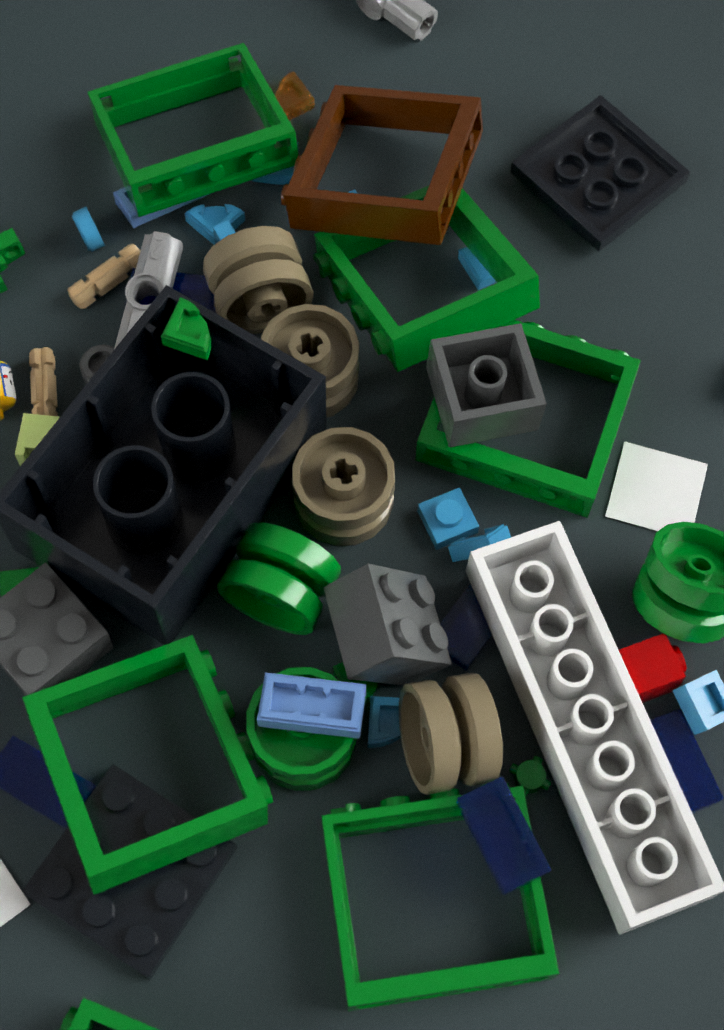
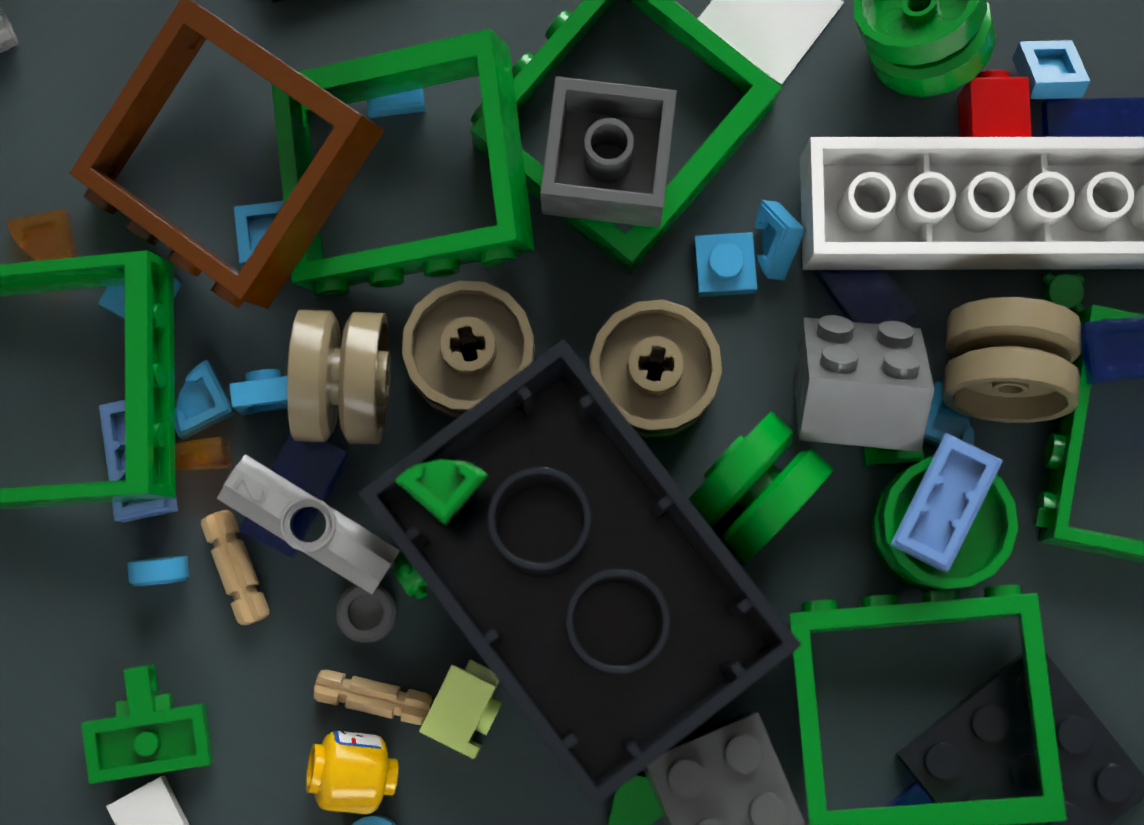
camera: 70 degrees left, 15 degrees up
none -> clear orange tile [175,437,233,471]

